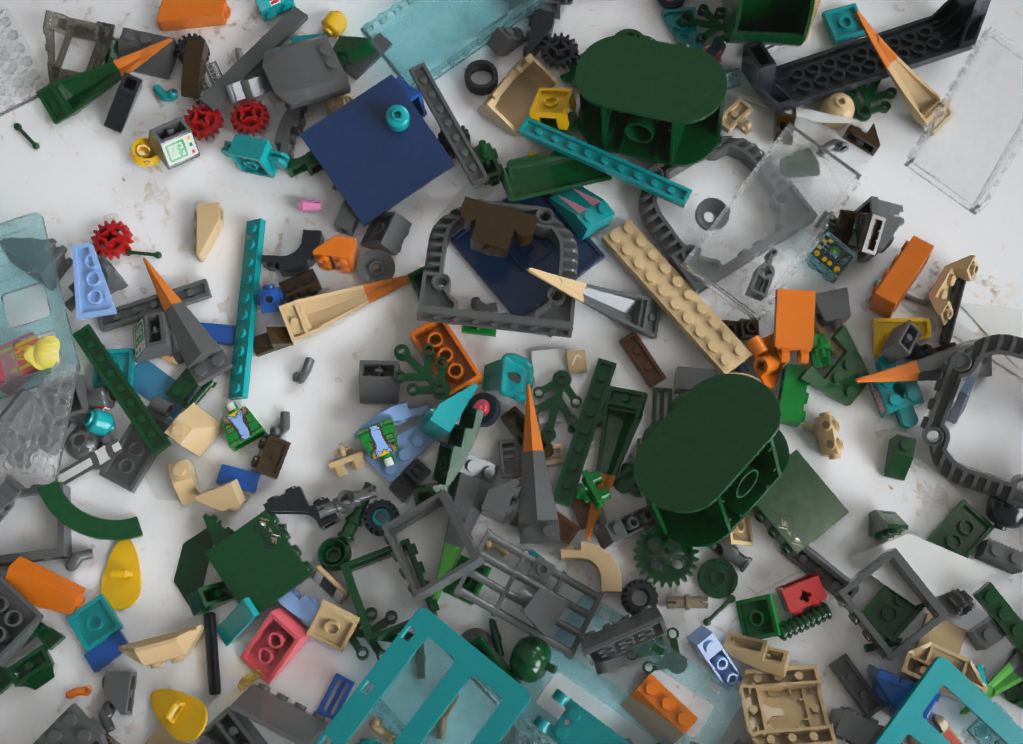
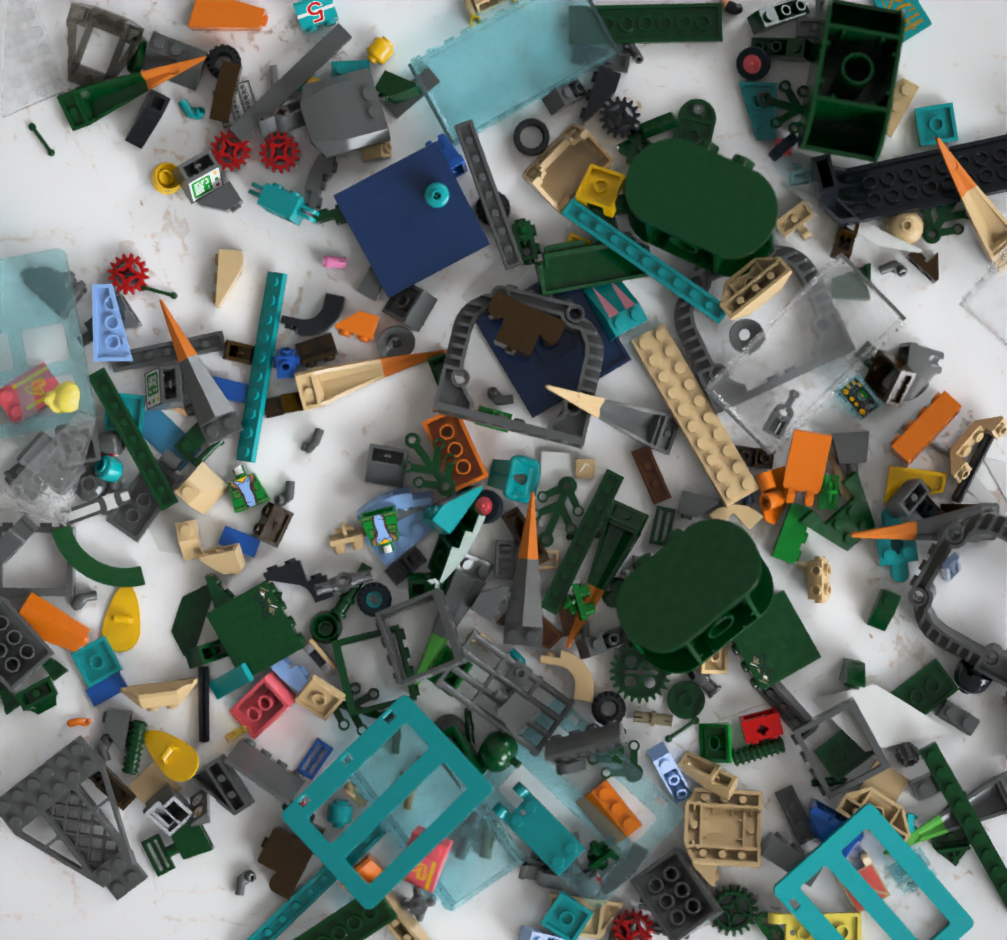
camera: 10 degrees right, 15 degrees up
none -> dark green piece [121,720,148,775]
none -> dark grey slope [198,181,244,213]
none -> dark brown slope [222,340,255,365]
none -> tan wedge [719,256,792,320]

